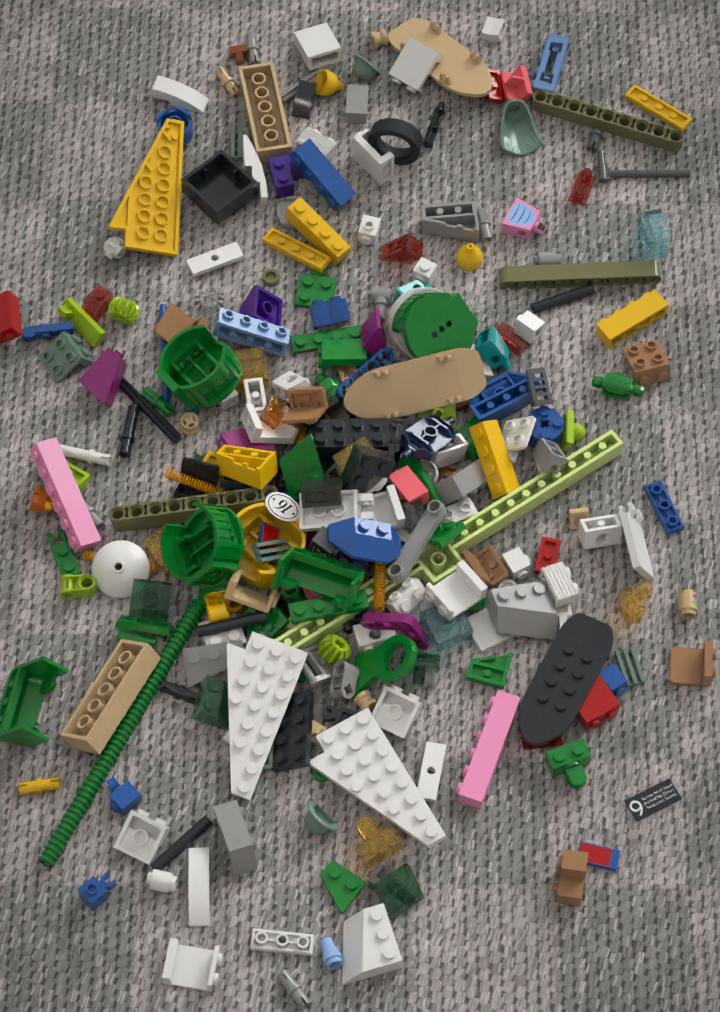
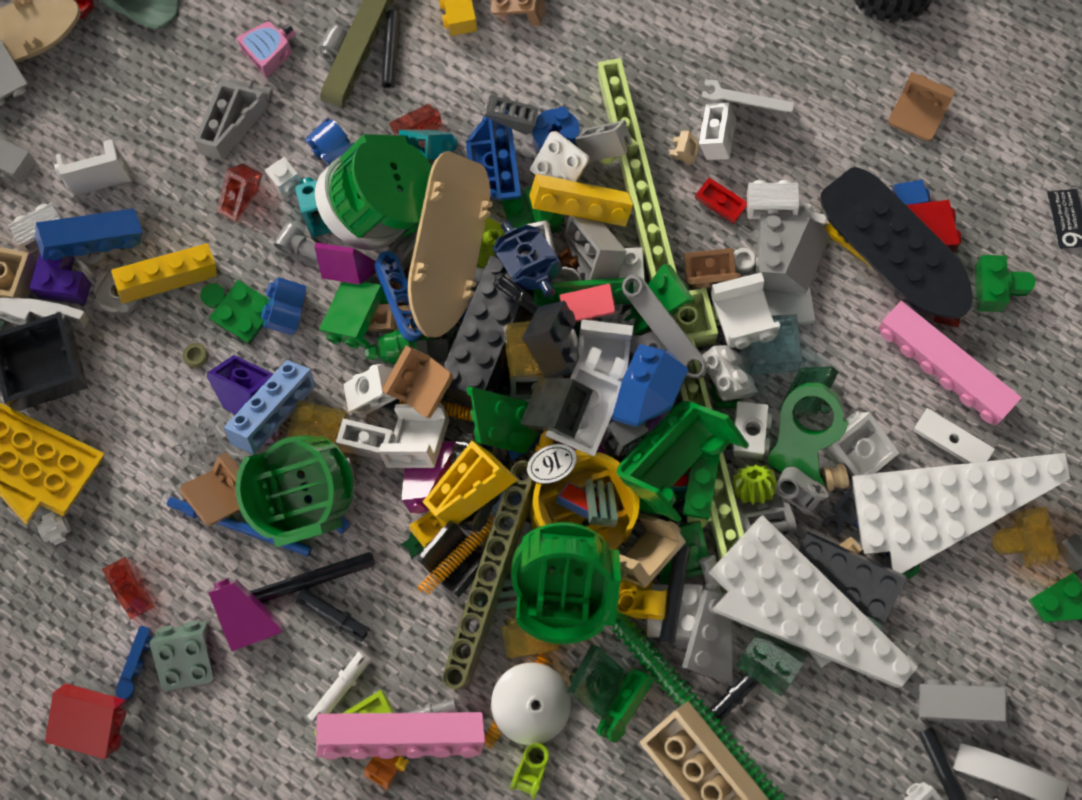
camera: 60 degrees left, 10 degrees up
green hinge [47,528,82,576] -> none
lime hinge [57,297,106,348] -> none
lime gear [108,296,140,325] -> none
green axle [116,631,156,649] -> none
green axle [141,386,175,417] -> none
tan wheel [180,412,199,435] -> none
white tile [186,242,244,278] -> none
clear orange plate [259,394,286,430] -> none
yellow tile [262,227,332,273] -> none
green plate [290,325,362,355] -> none
sand green hat [304,801,338,835] -> none
white brick [358,215,381,245] -> none
magenta beam [360,612,430,650] -> none
black tyre [367,118,423,165] -> none
light orange piece [373,563,386,613] -> none
black piece [423,102,445,148] -> none
yellow helmet [456,243,483,271] -> none
green wing [465,652,513,689] -> none
white brick [501,547,531,581] -> none
white brick [513,311,545,344] -> none
lime tile [561,409,586,451] -> none
green piece [592,373,645,400] -> none
sand green tile [615,646,645,688] -> none
clear yellow brick [618,581,653,625] -> none
blue tile [643,480,685,535] -> none
tan brick [678,589,698,620] -> none
none -> blue brick [304,118,354,167]

